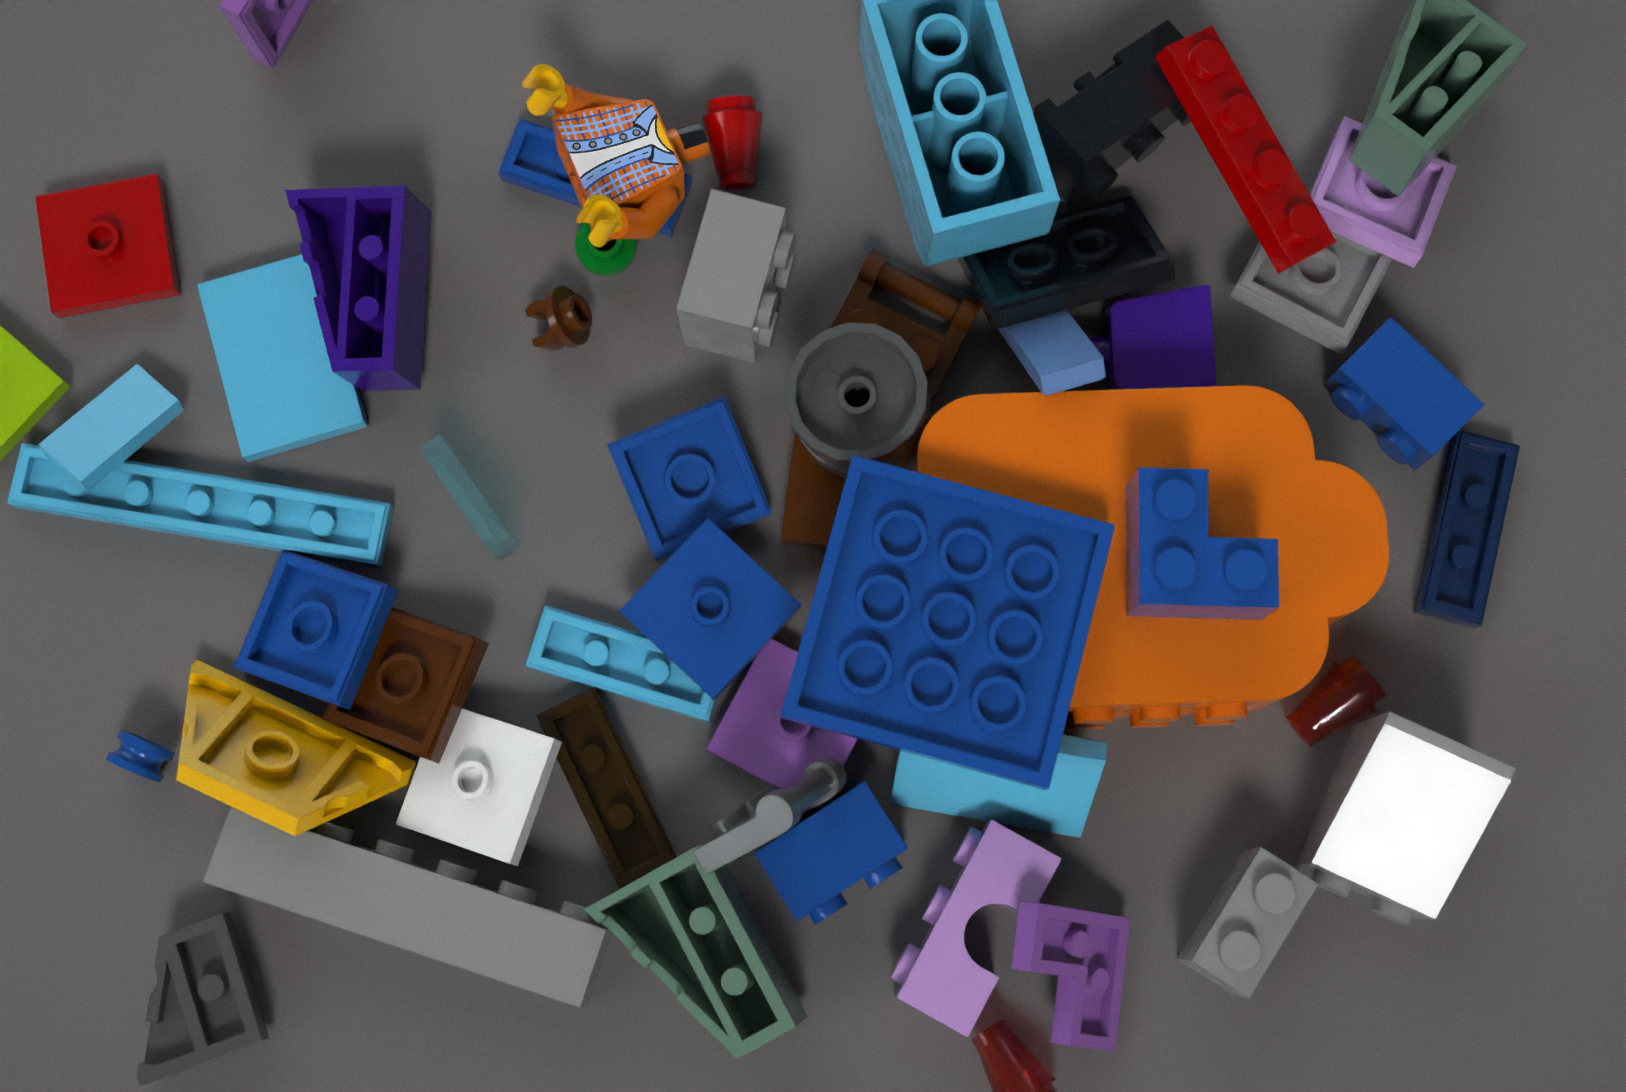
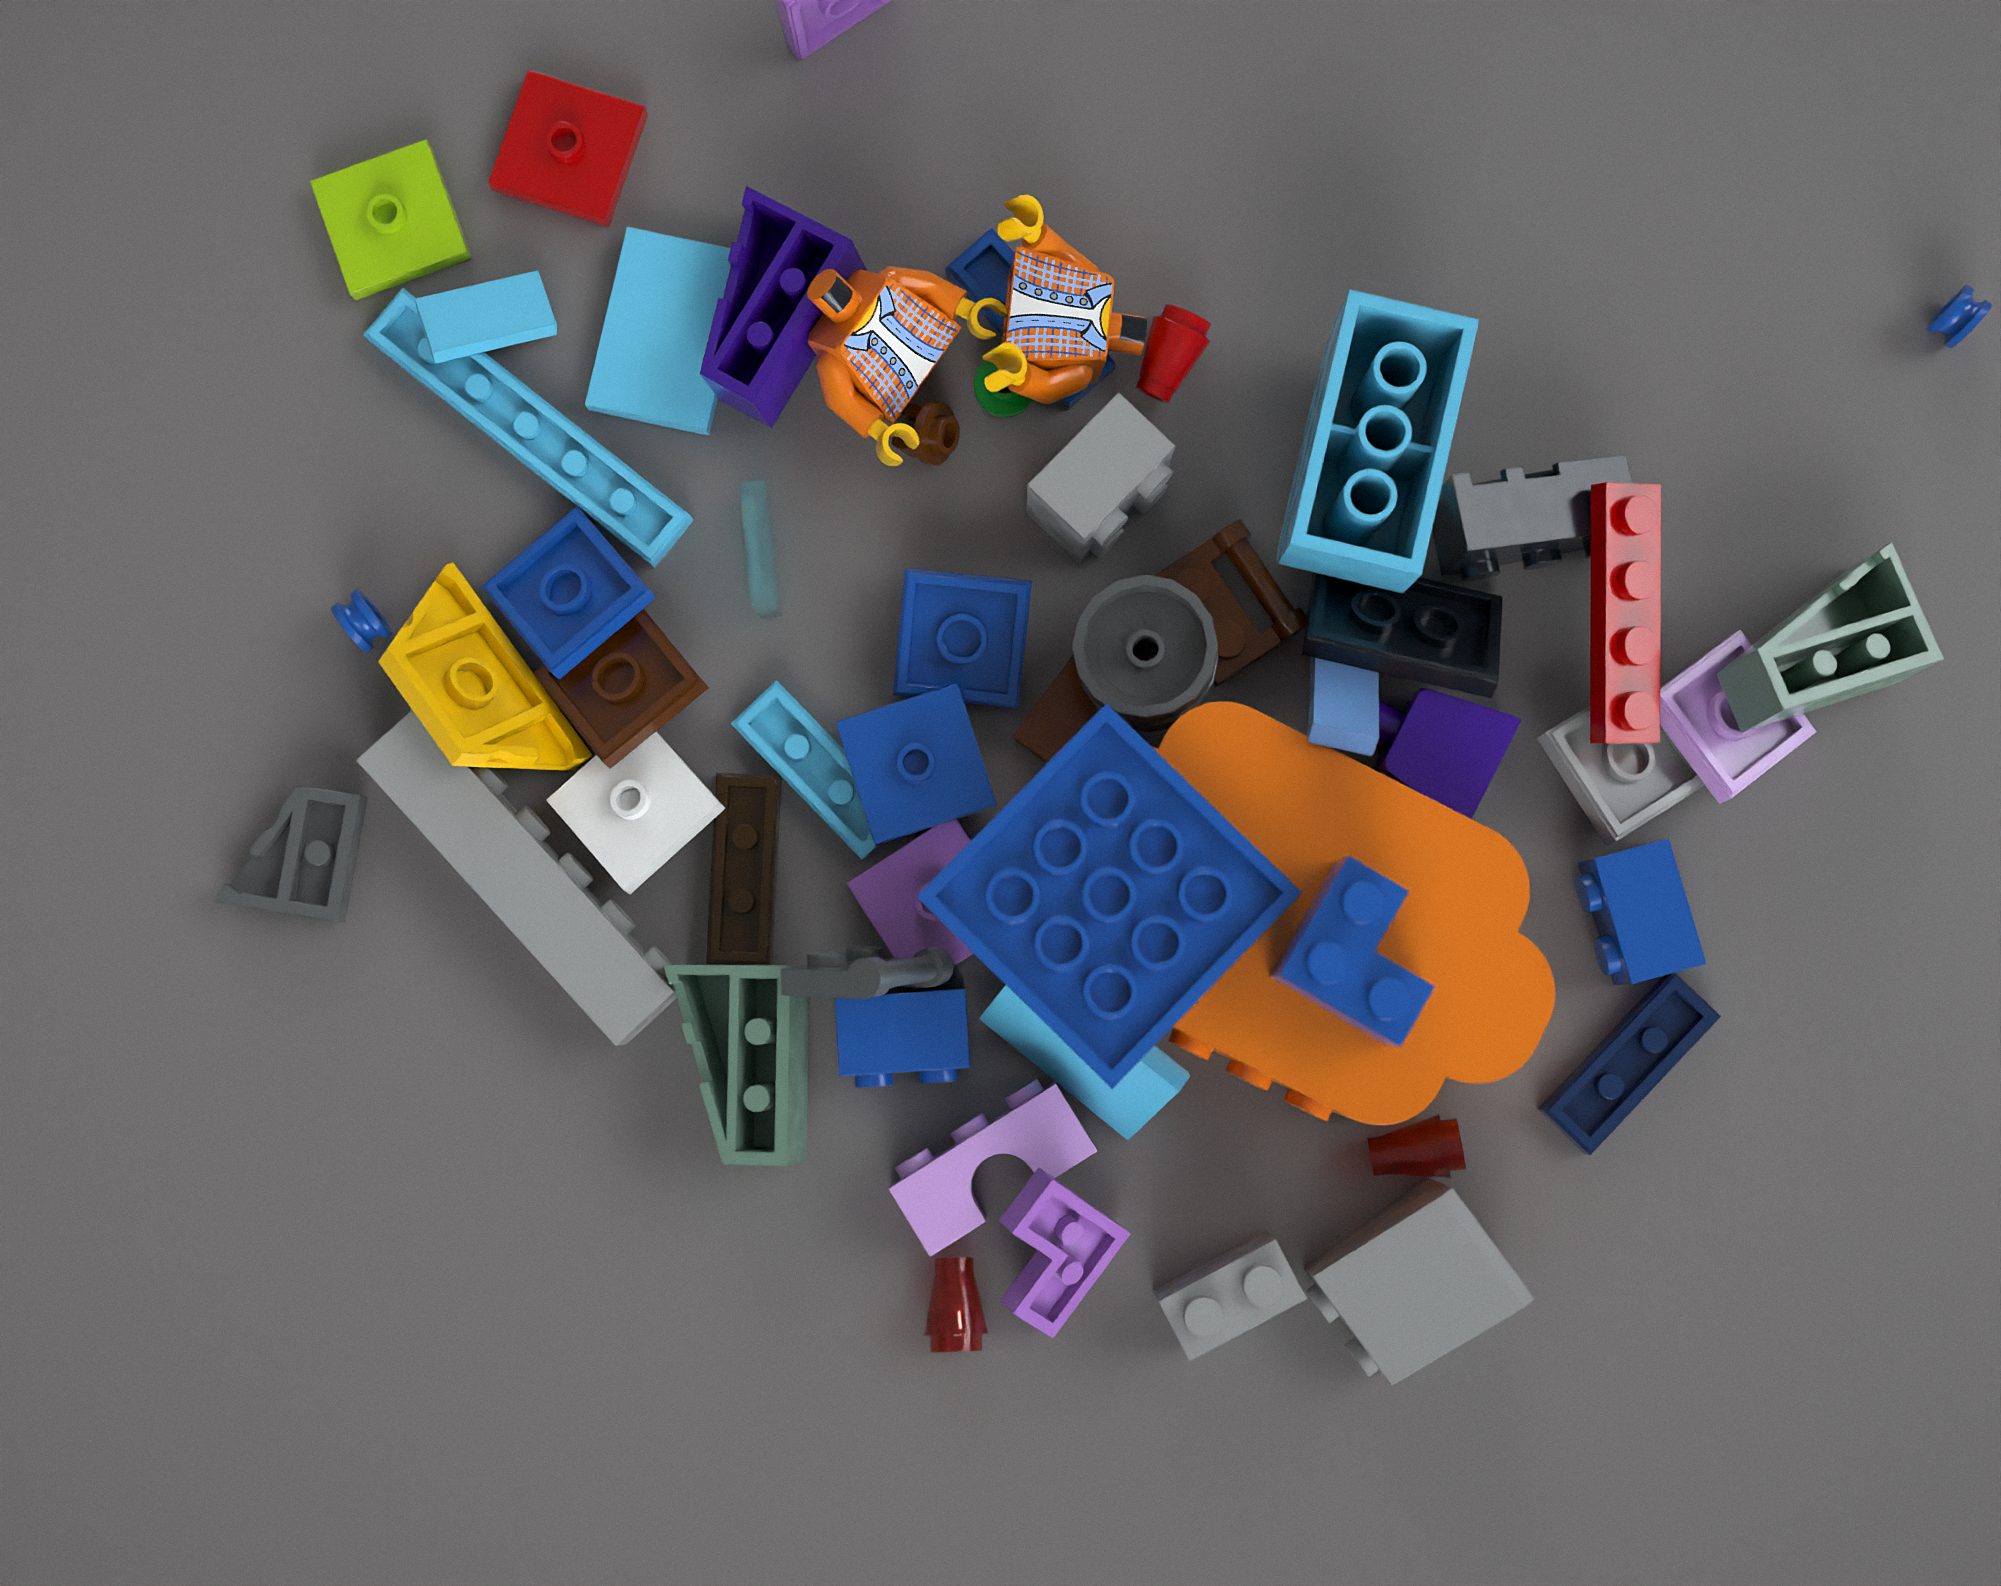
camera: 30 degrees right, 5 degrees up
none -> torso [807,266,1008,466]

